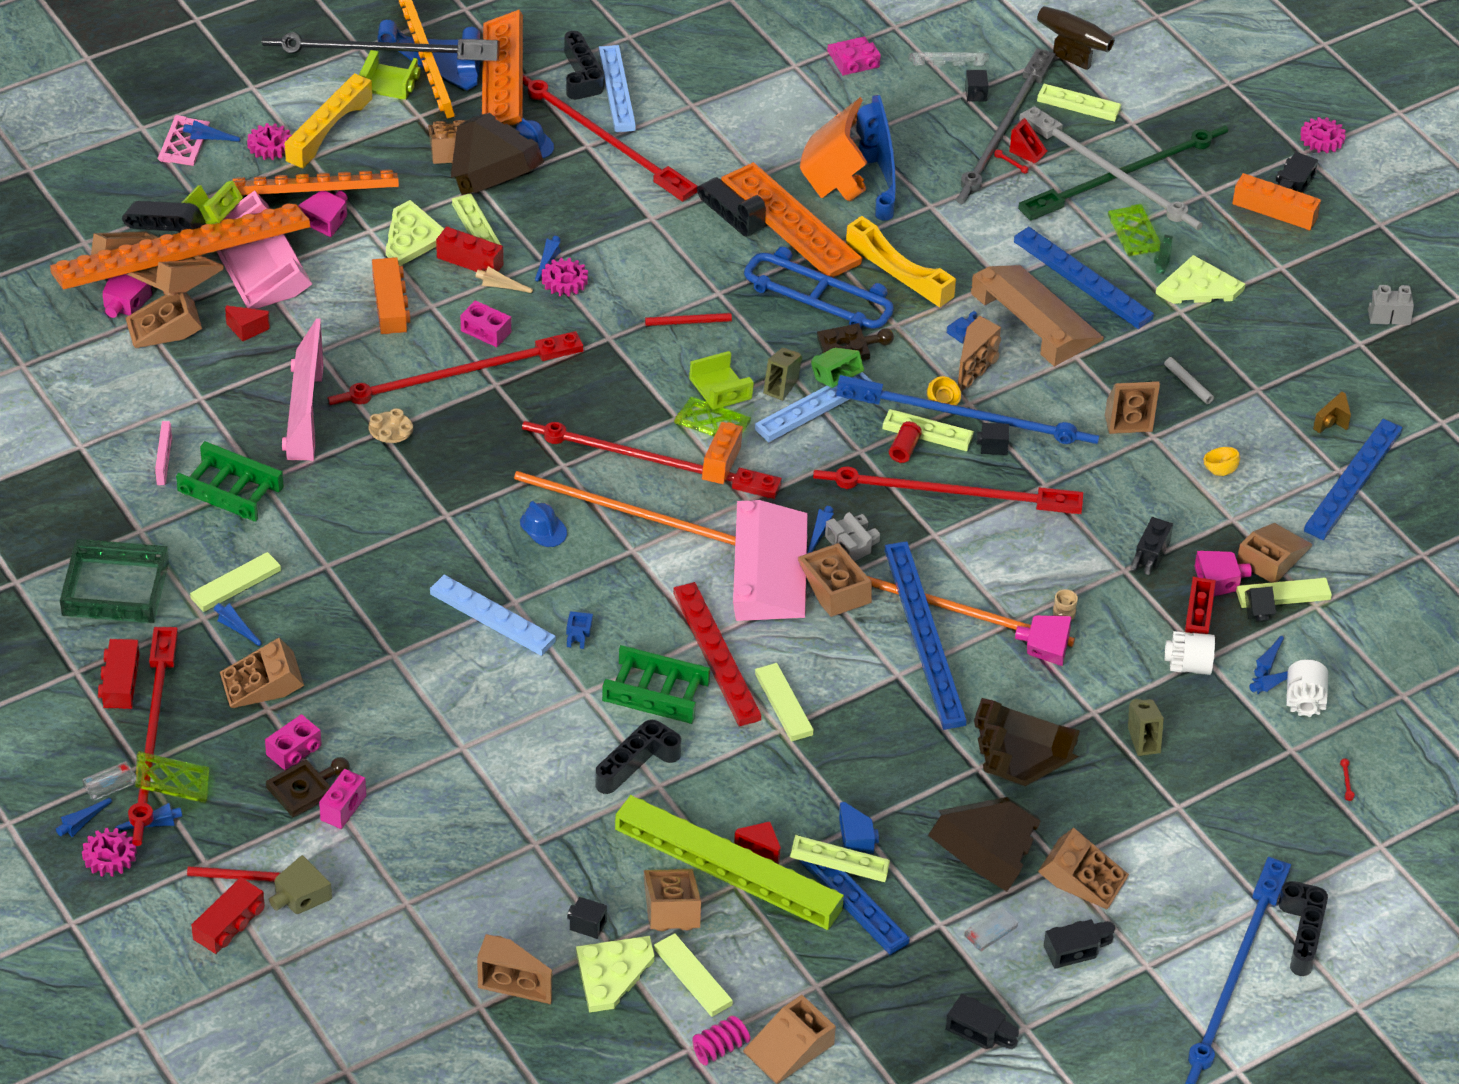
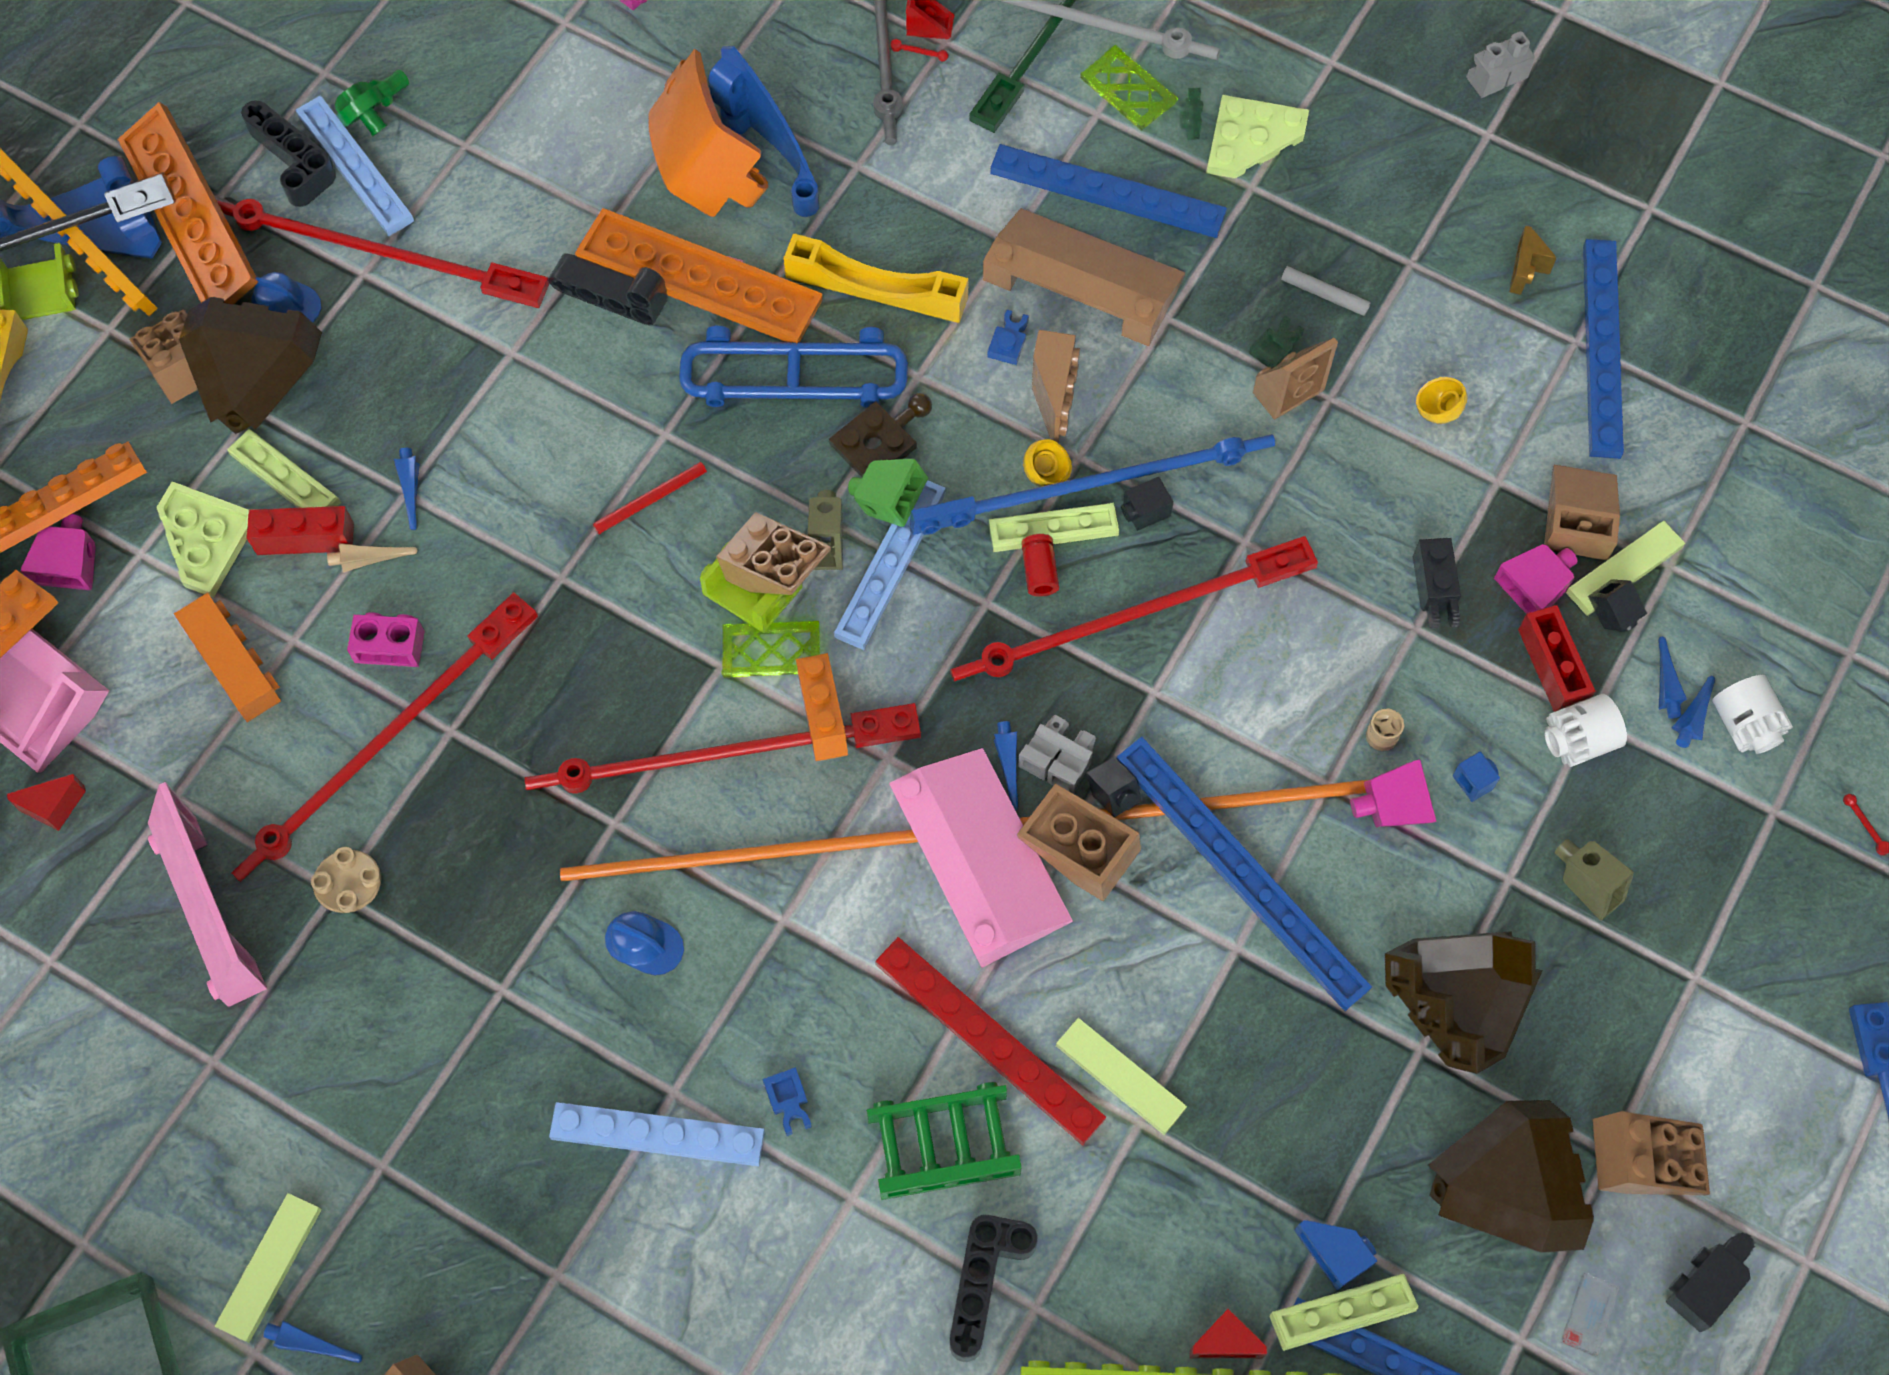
camera: 25 degrees left, 20 degrees up
bright pink tile [155,421,172,485] -> none
green fence [176,441,284,522] -> none
dark pink gear [542,258,588,297] -> none
none -> green pin [335,70,409,137]
none -> medium nougat slope [716,512,831,595]
none -> black brick [1087,757,1141,817]
none -> blue plate [1453,751,1500,802]

